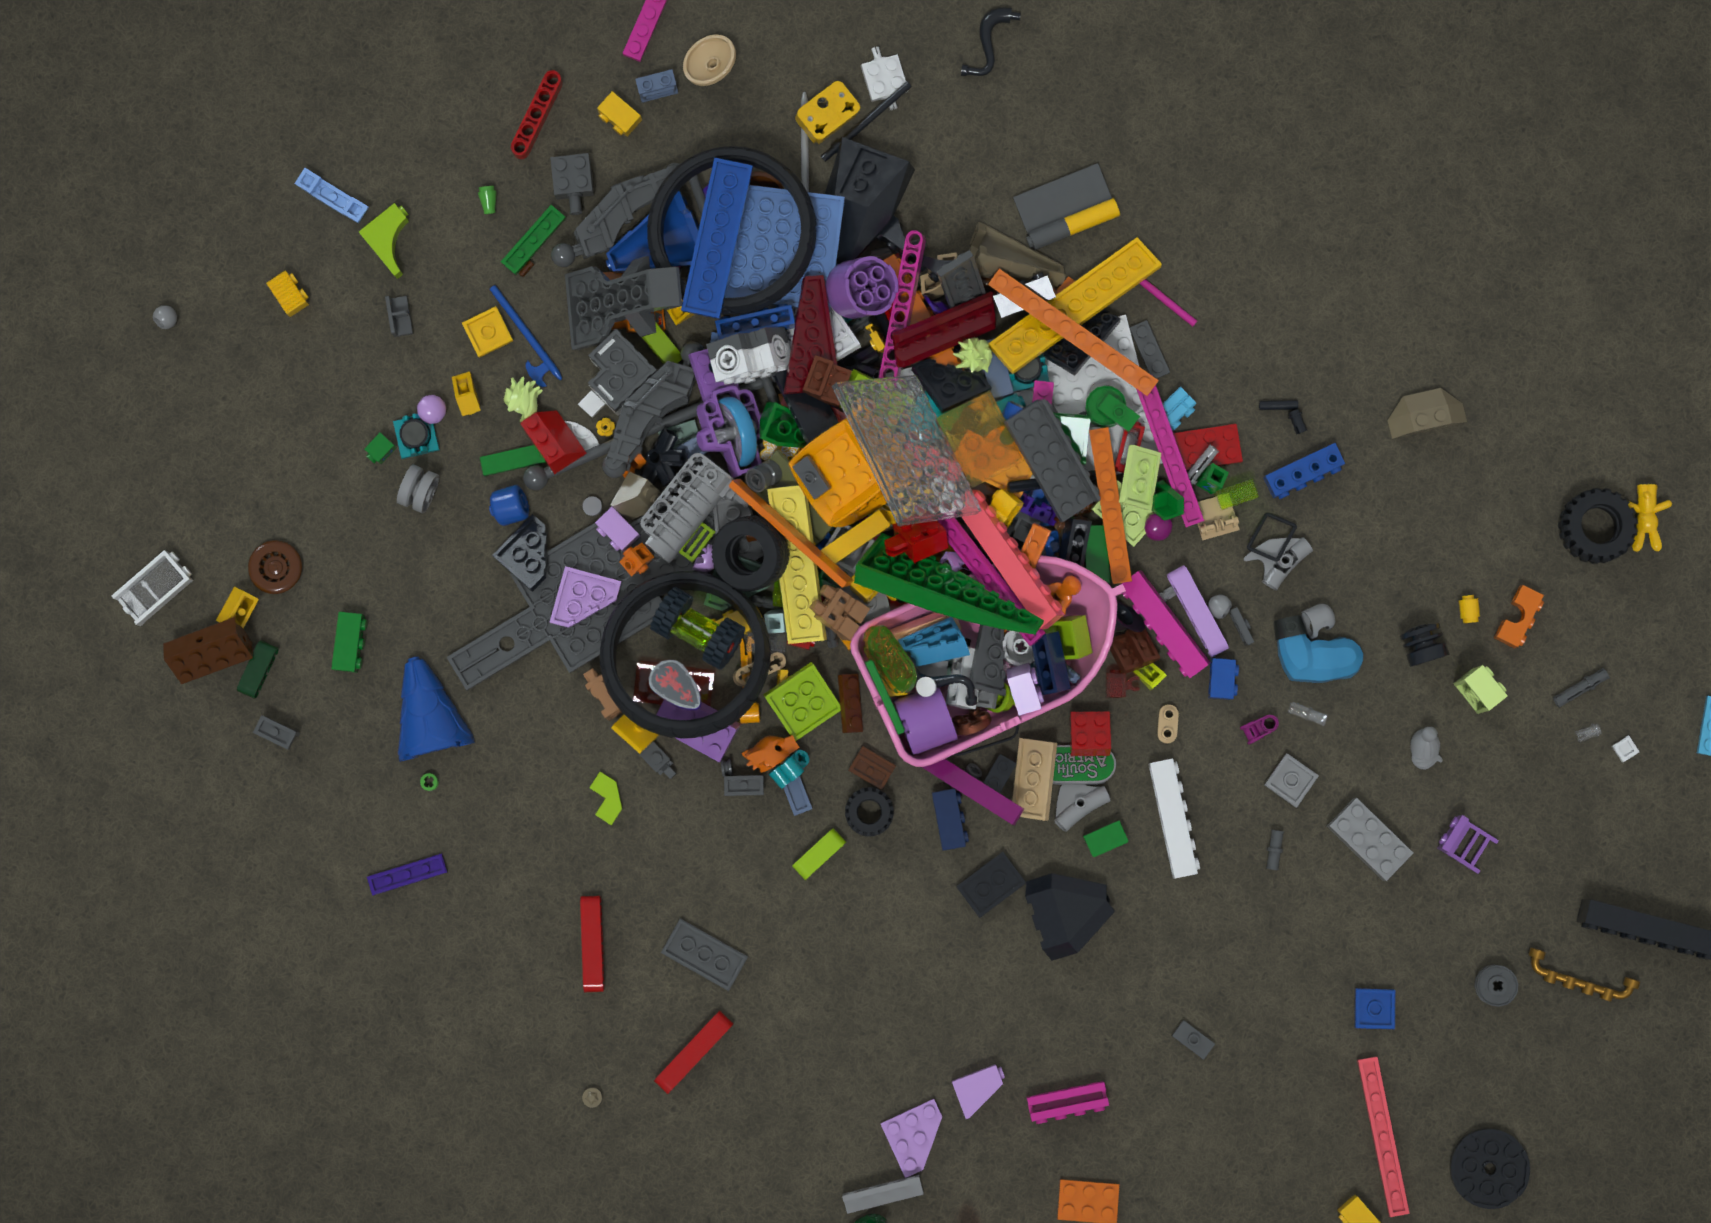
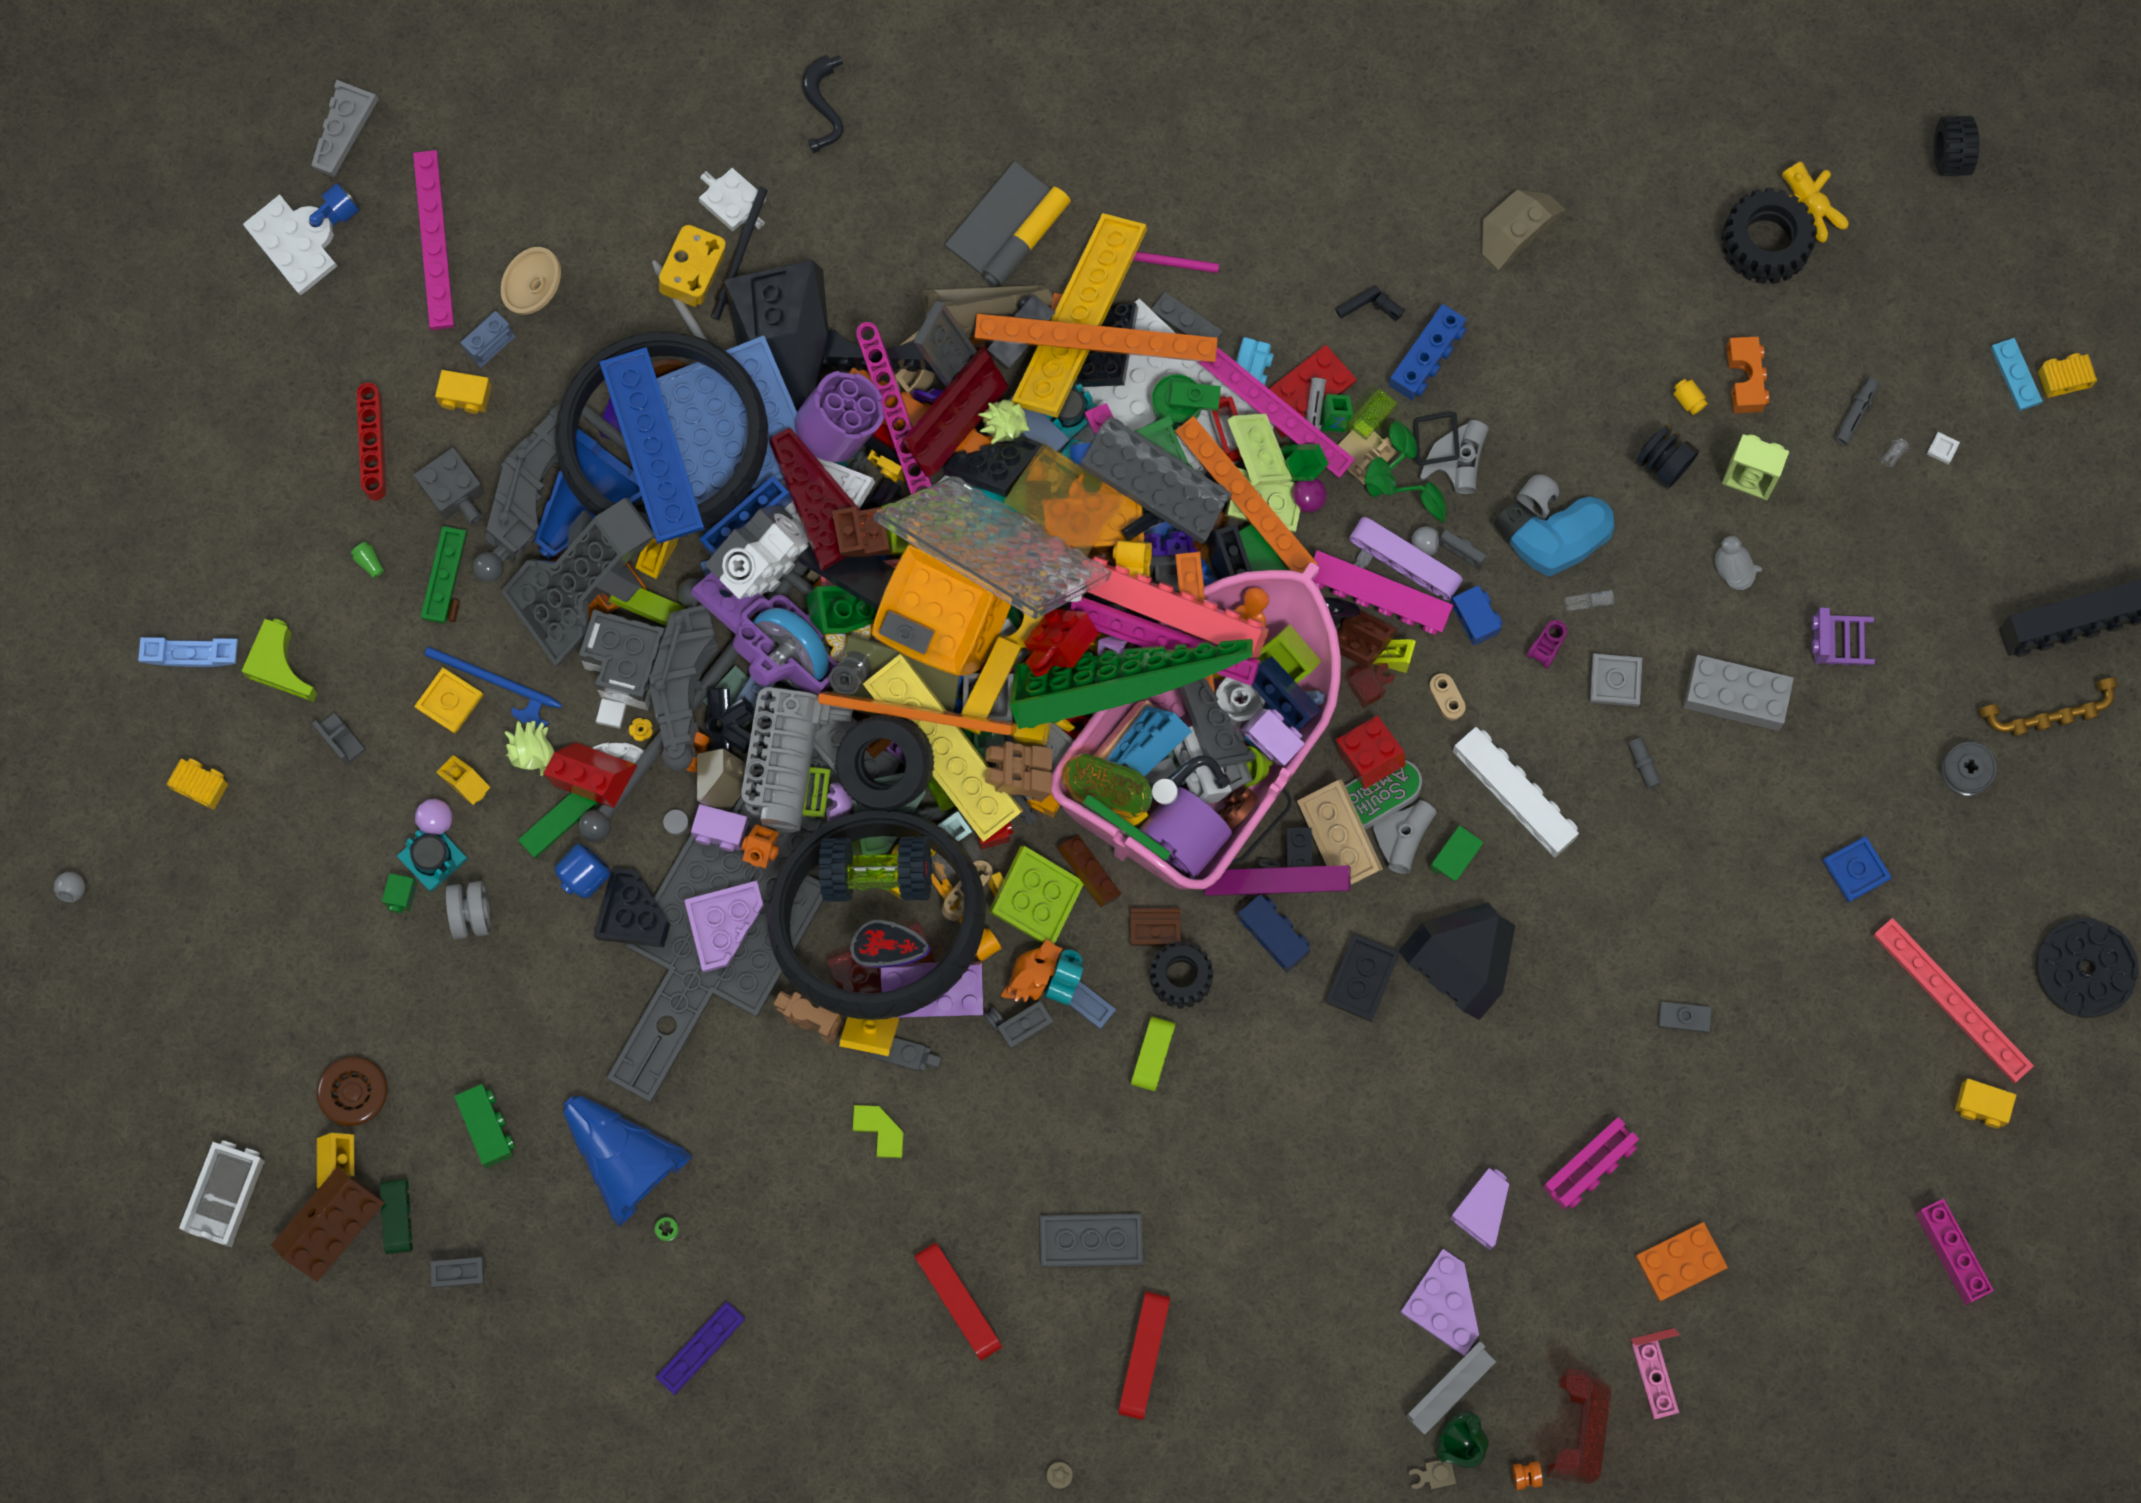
camera: 35 degrees left, 10 degrees down
none -> green plant [1364,420,1446,523]

